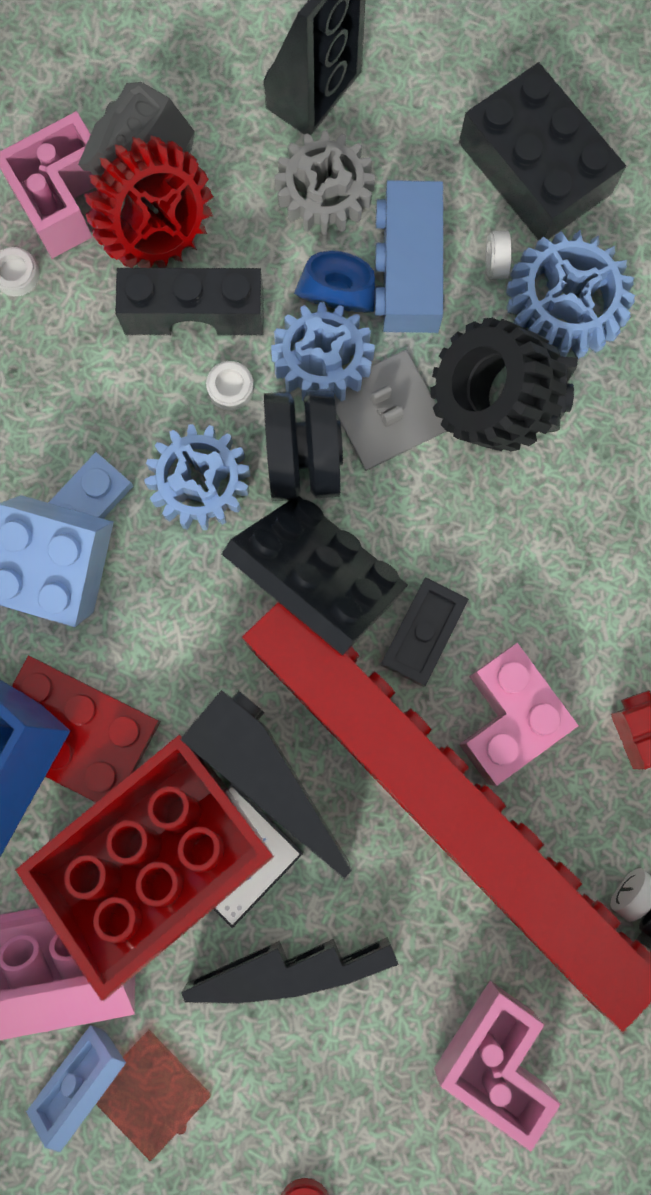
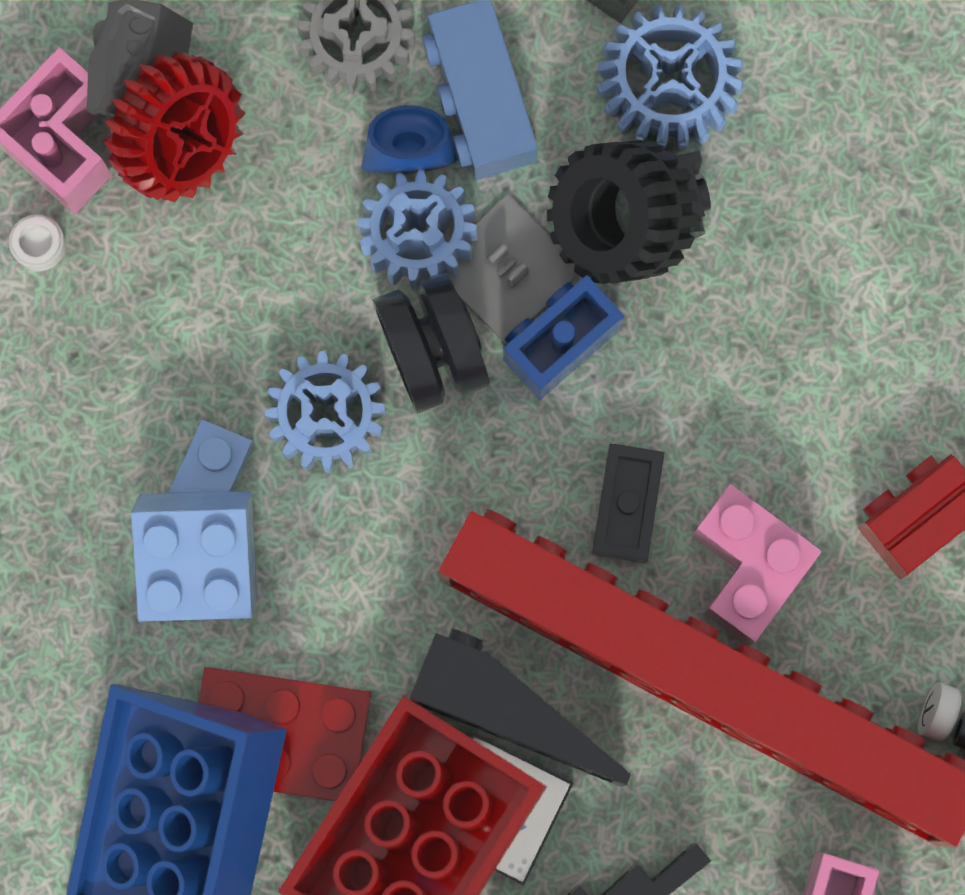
camera: 15 degrees left, 0 degrees up
black arch [115,268,264,335] -> none
white tile [206,361,254,410] -> none
black plate [221,496,408,655] -> none
white tile [485,231,511,279] -> none
none -> blue brick [503,275,624,401]

